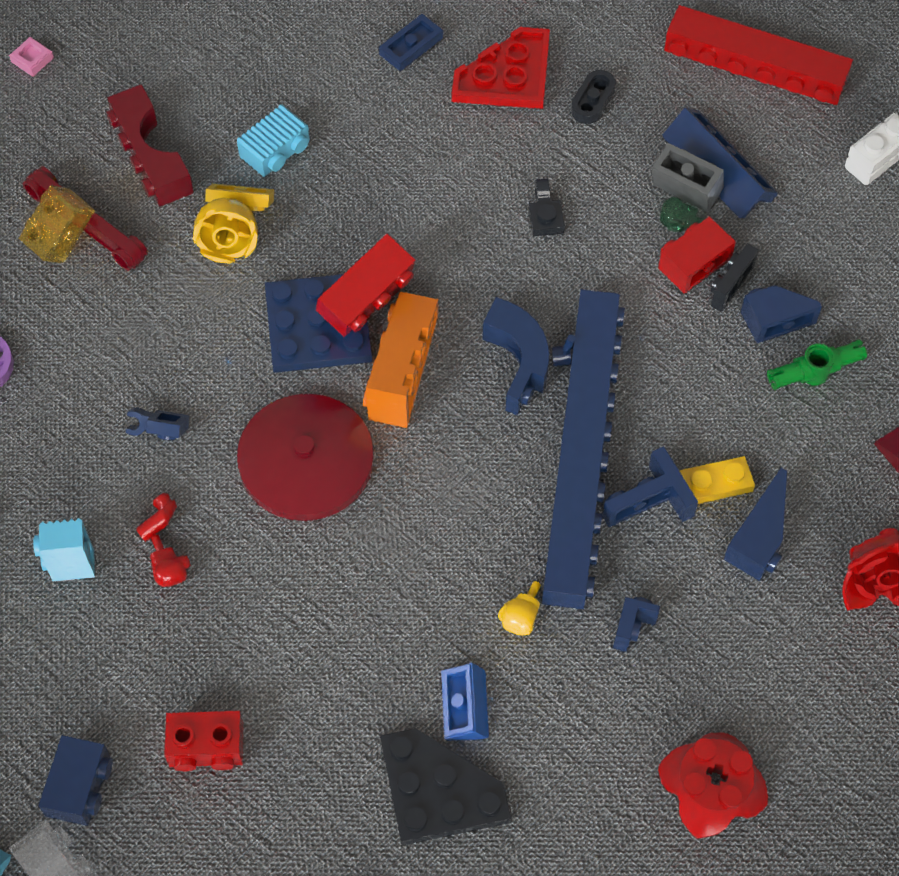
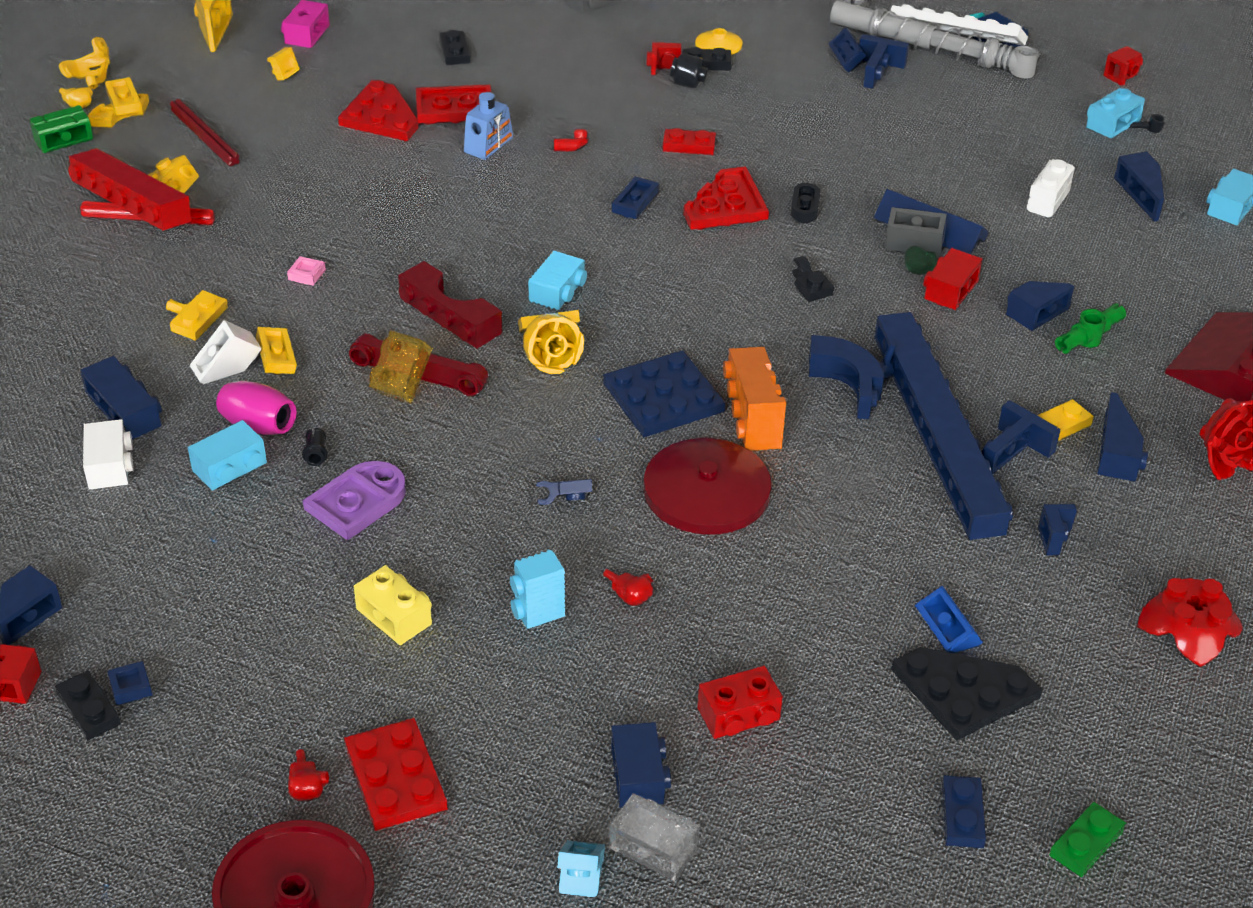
camera: 20 degrees left, 20 degrees down
red arm [136,493,177,542] -> none
red wedge [316,234,416,337] -> none
yellow piece [498,581,541,636] -> none
red brick [664,5,853,106] -> none
black plate [710,243,759,312] -> none

